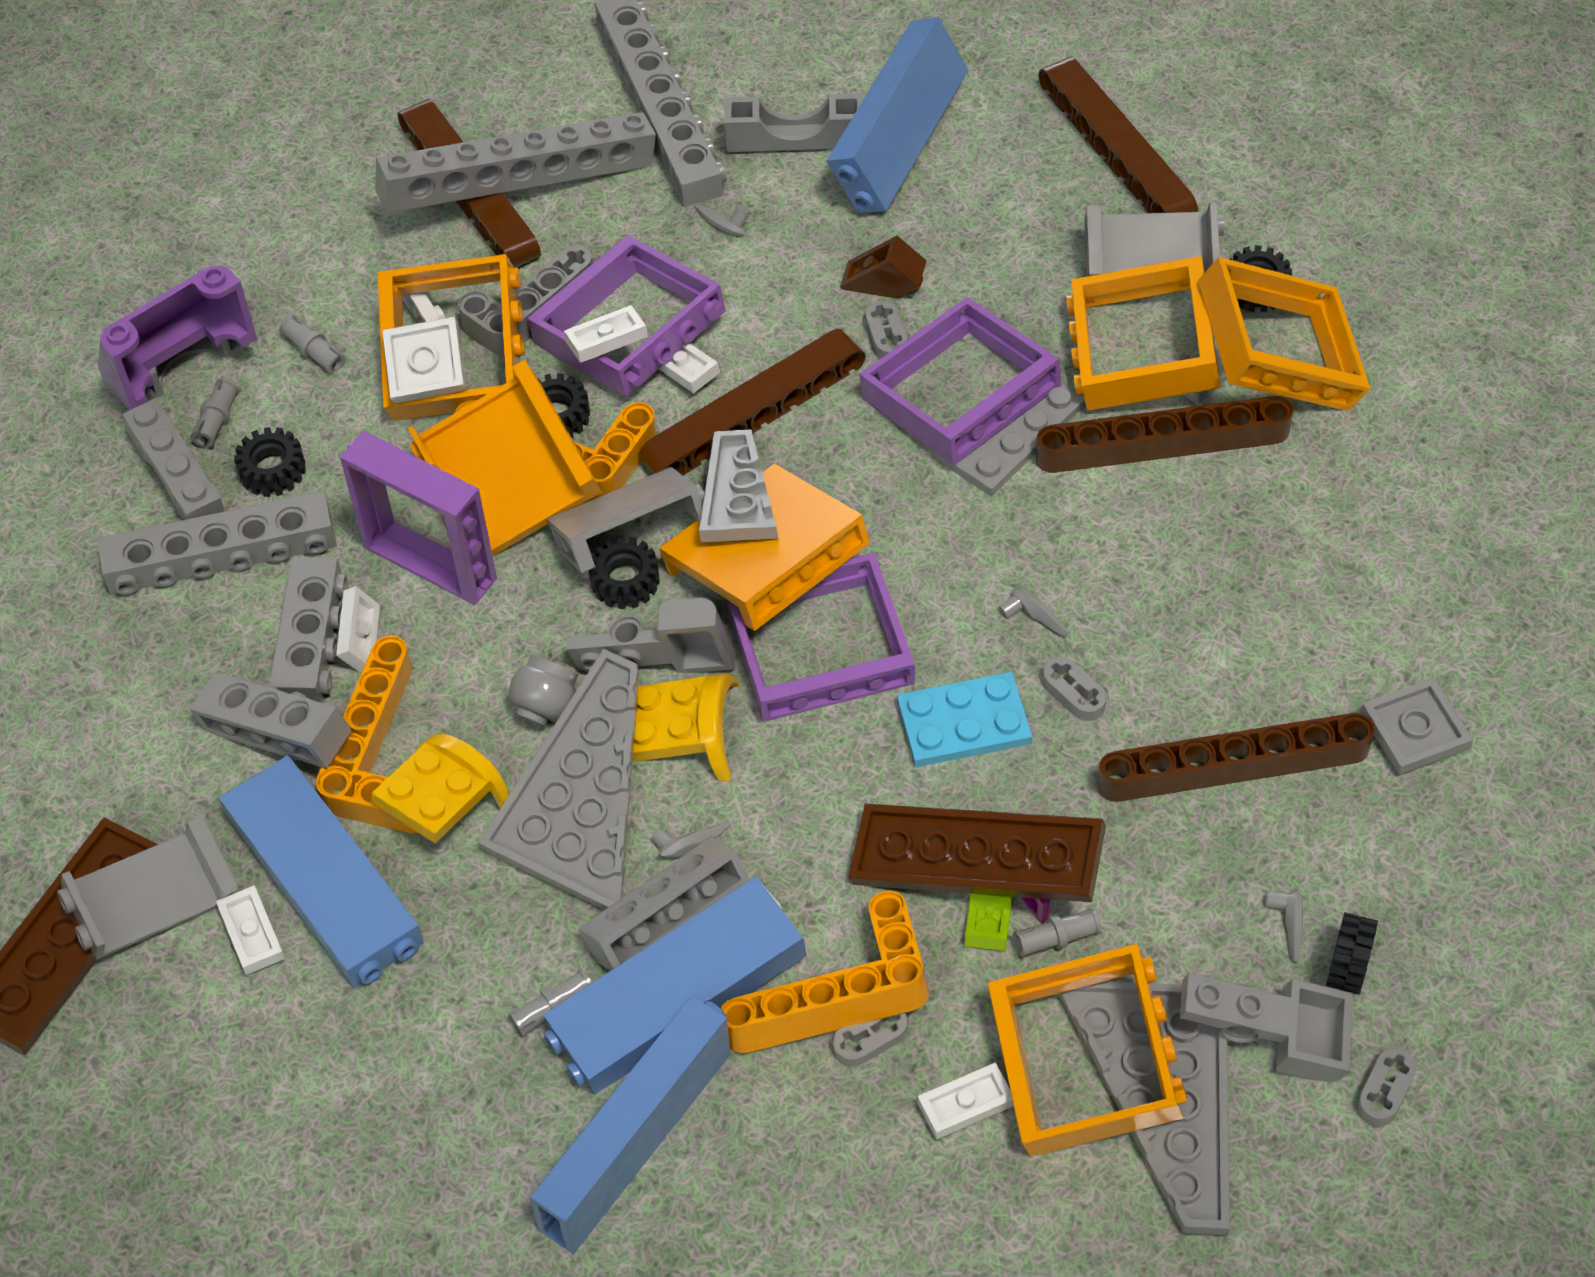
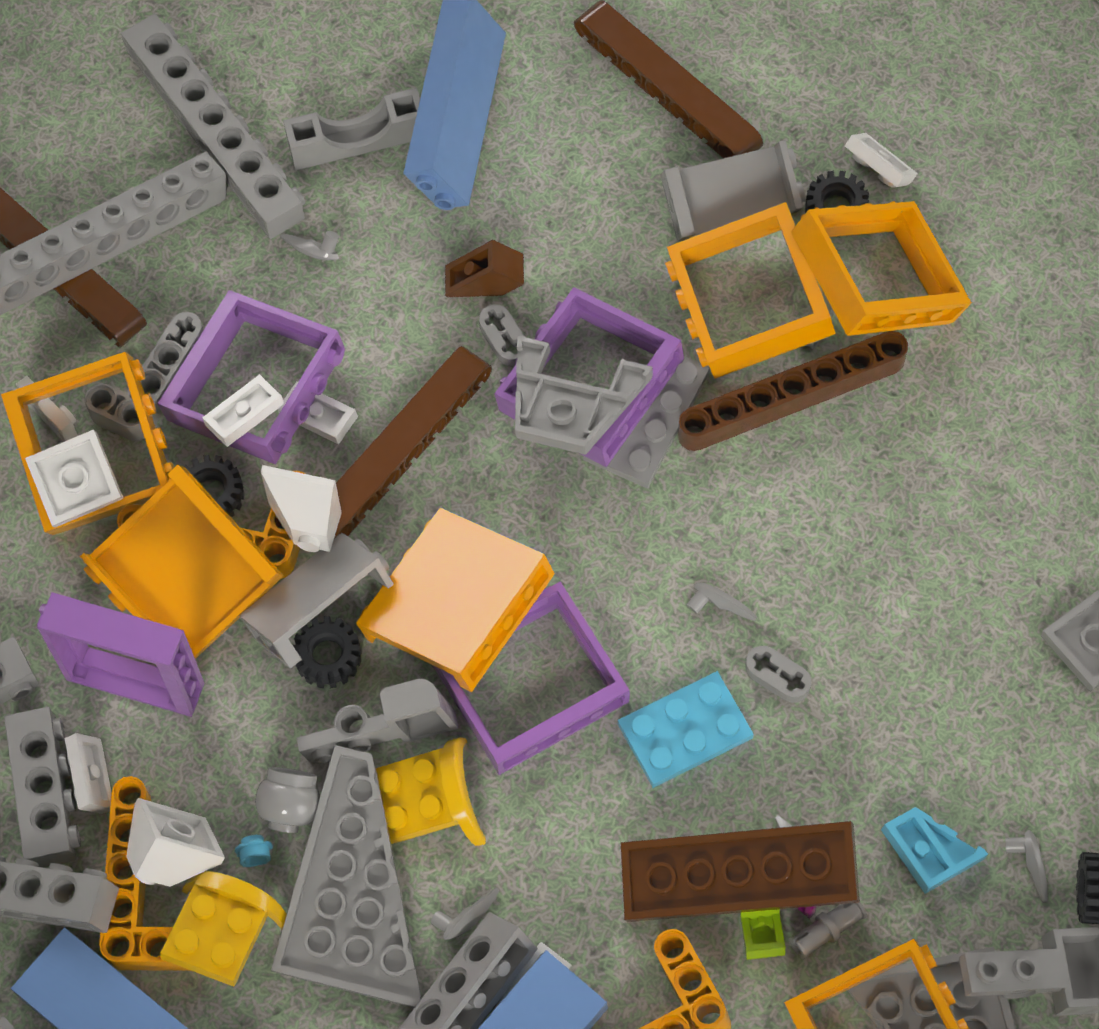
camera: 15 degrees left, 10 degrees up
light grey wing [699,429,778,542] -> none
reddish brown beam [1097,713,1375,802] -> none
none -> white slope [126,798,225,887]
none -> medium azure plate [235,835,273,867]
none -> white slope [261,465,342,552]
none -> light grey wing [515,336,653,455]
none -> white plate [845,133,918,187]
none -> medium azure wing [881,807,988,894]

